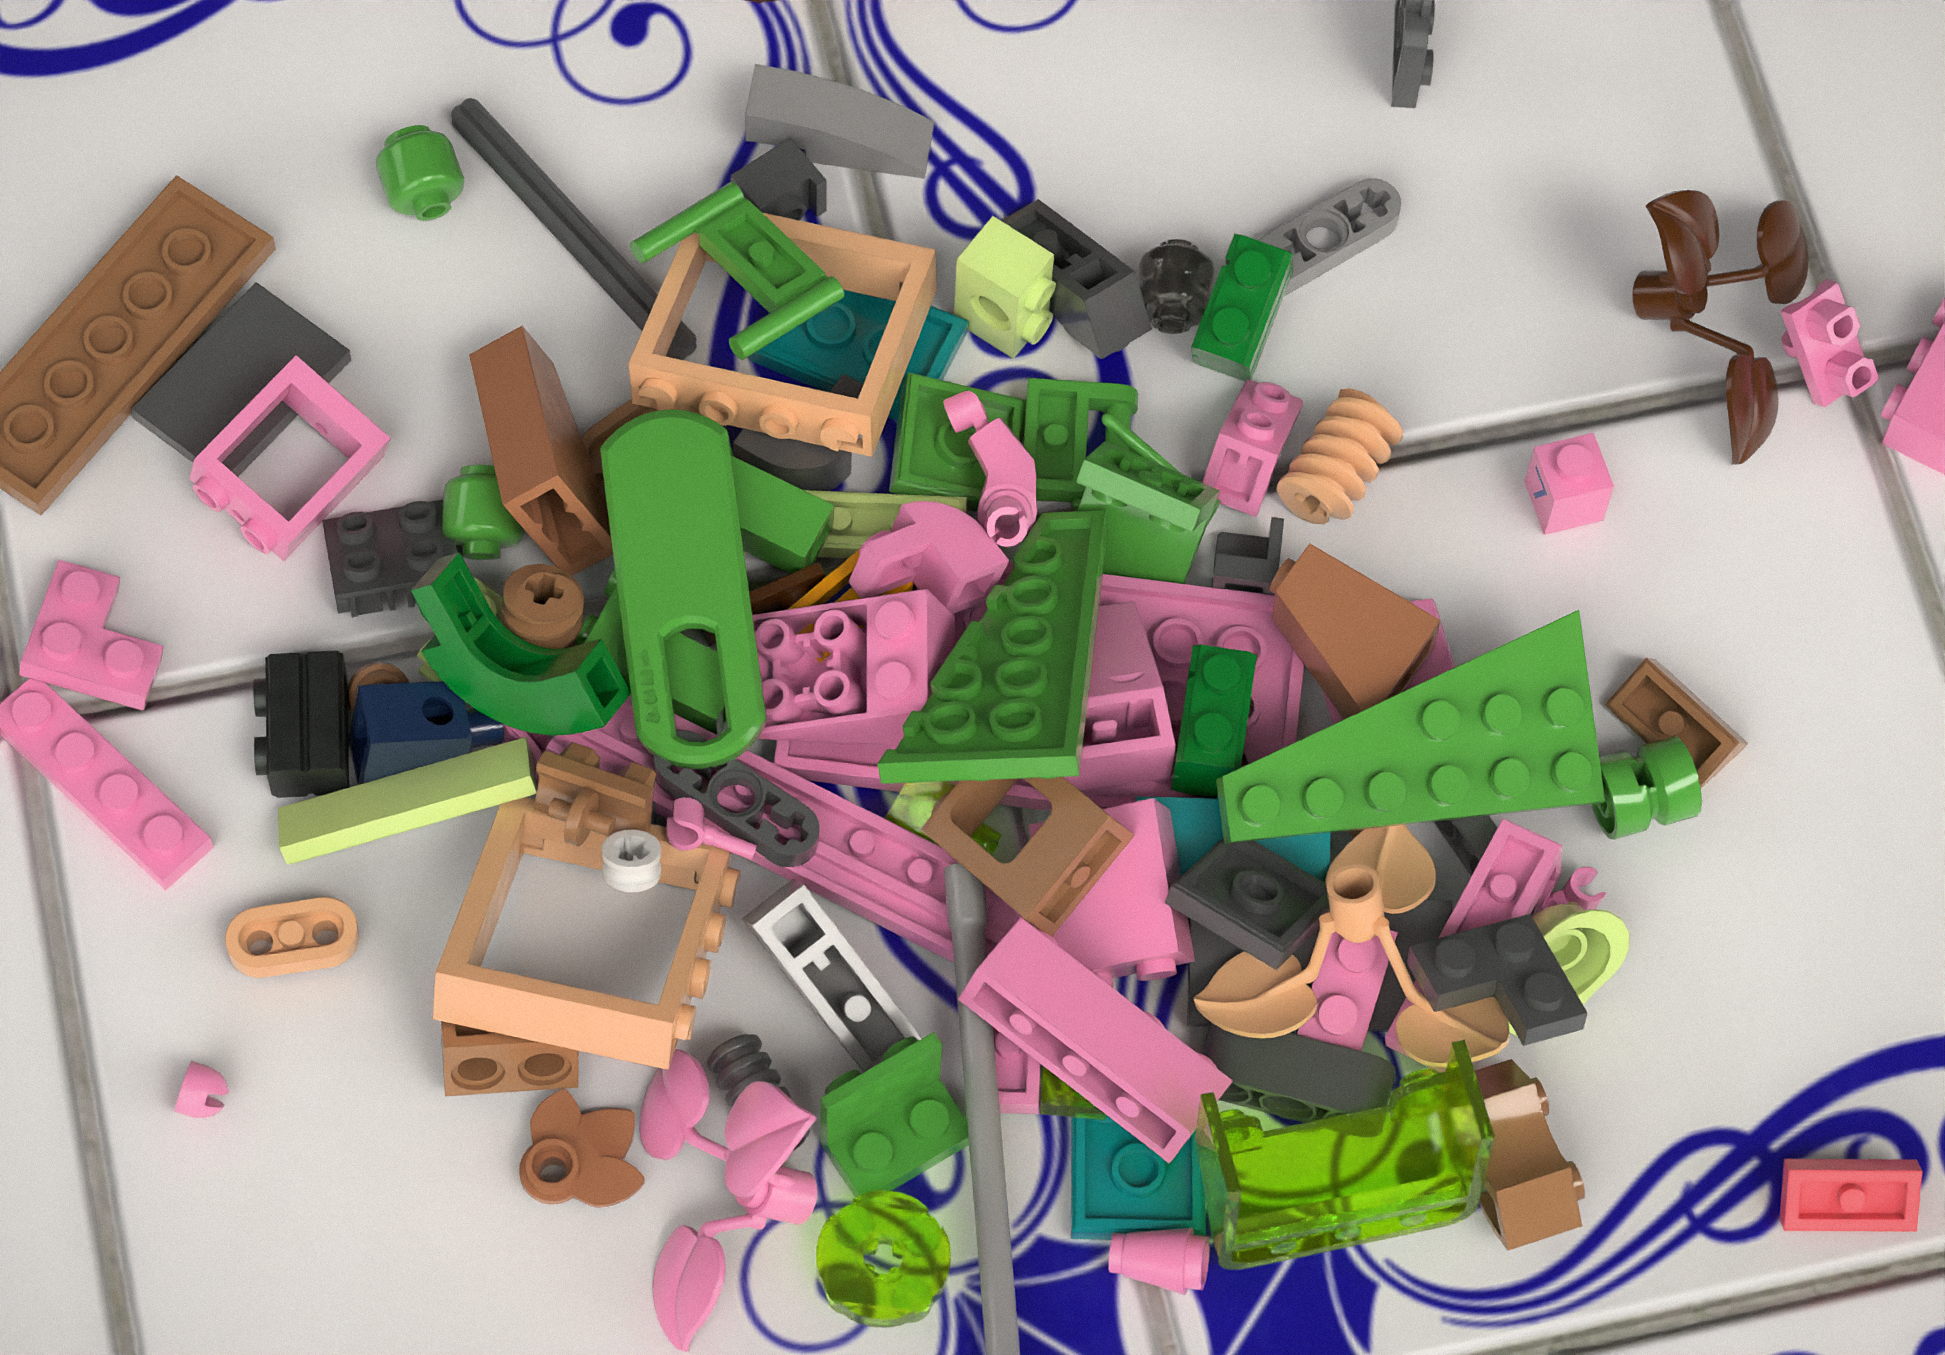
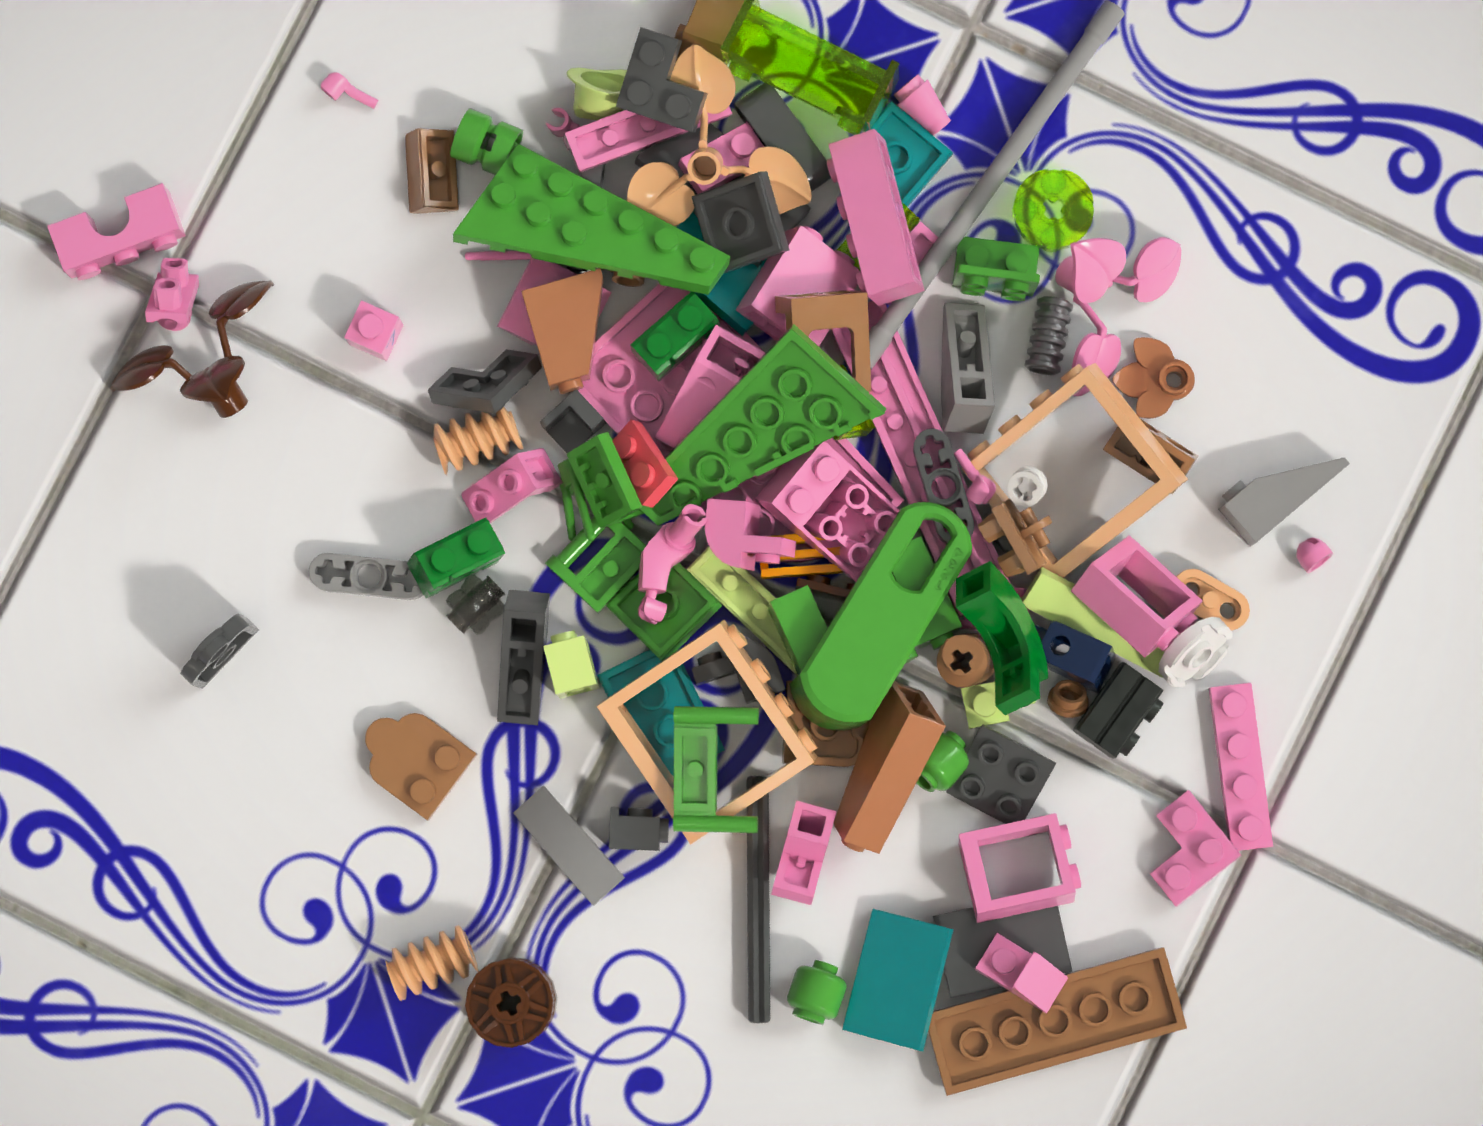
camera: 135 degrees left, 20 degrees up
none -> bright pink hand [321,72,378,109]
none -> medium nougat plate [365,713,478,821]
none -> dark grey plate [428,349,542,414]
none -> coral plate [612,419,678,508]
none -> bright pink brick [771,800,836,905]
none -> teal tile [842,909,954,1051]
none -> bright pink slope [975,933,1068,1014]
none -> bright pink window [1071,535,1203,658]
none -> white tile [1158,617,1232,688]
none -> light grey slope [1218,457,1350,547]

